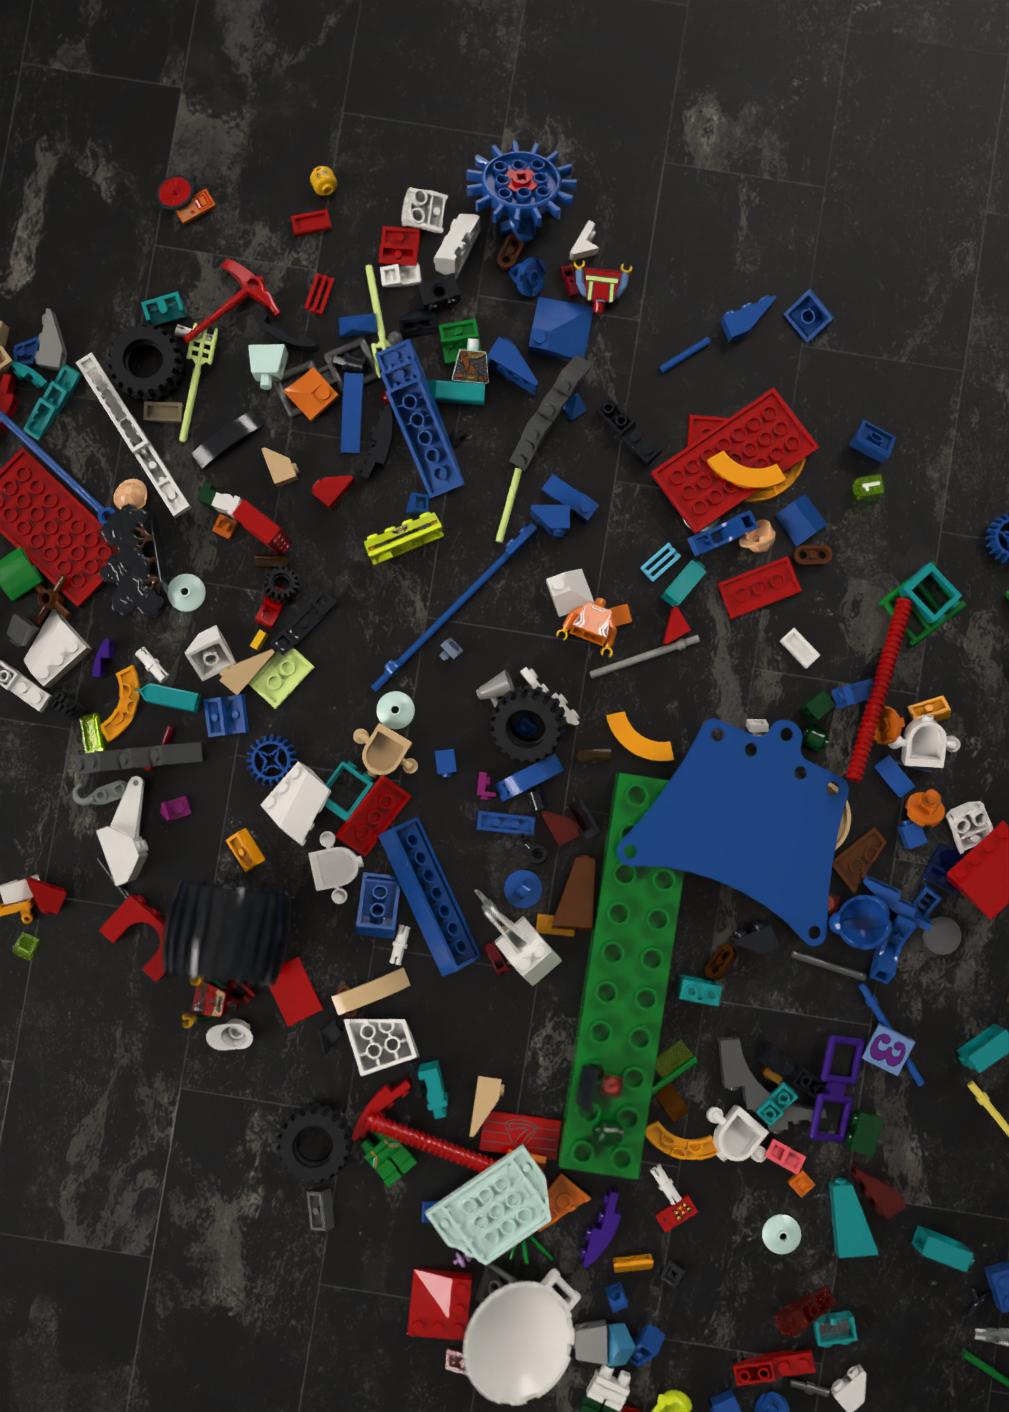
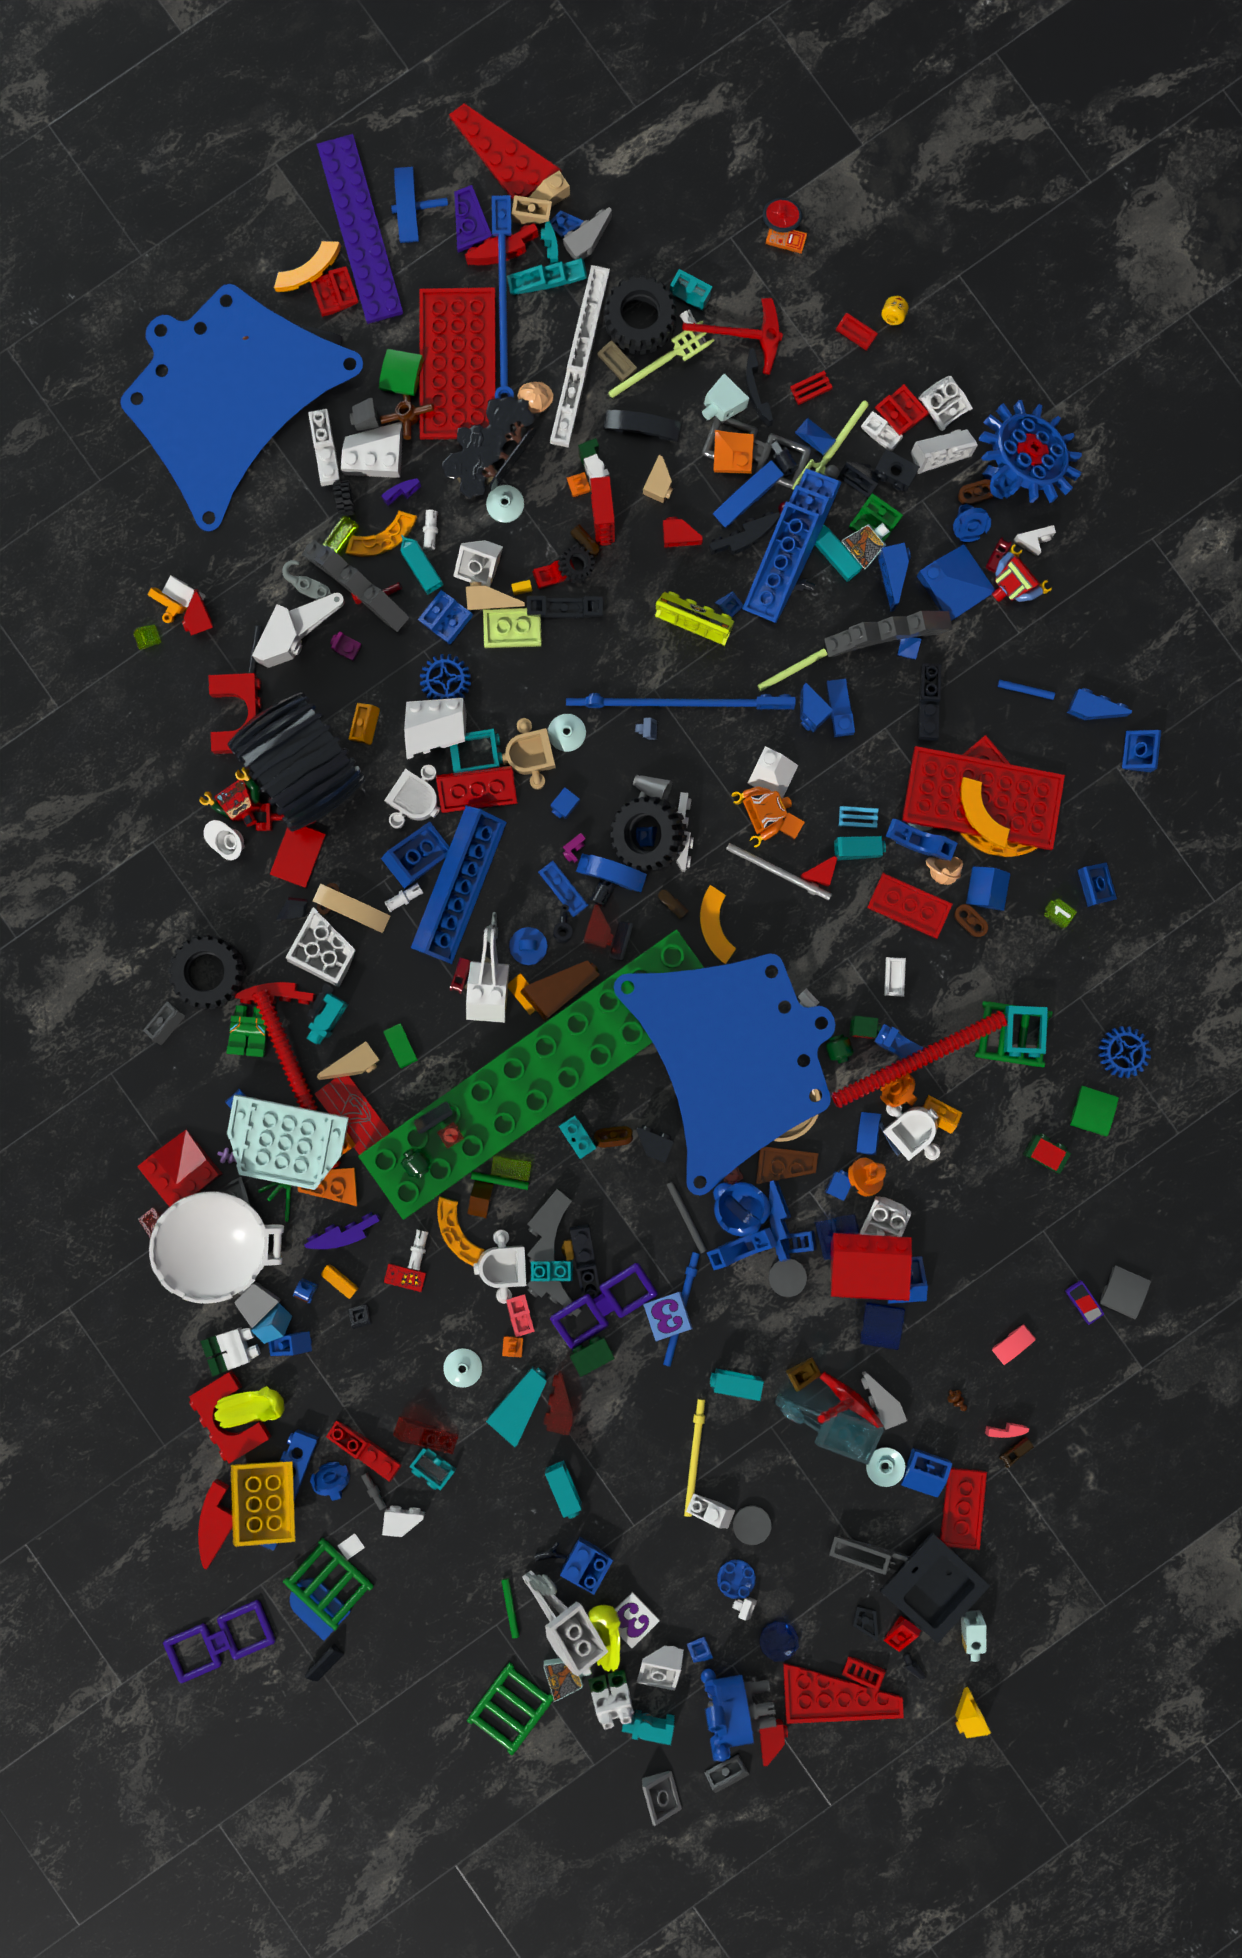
camera: 50 degrees right, 0 degrees up
none -> green slope [383,1023,418,1068]

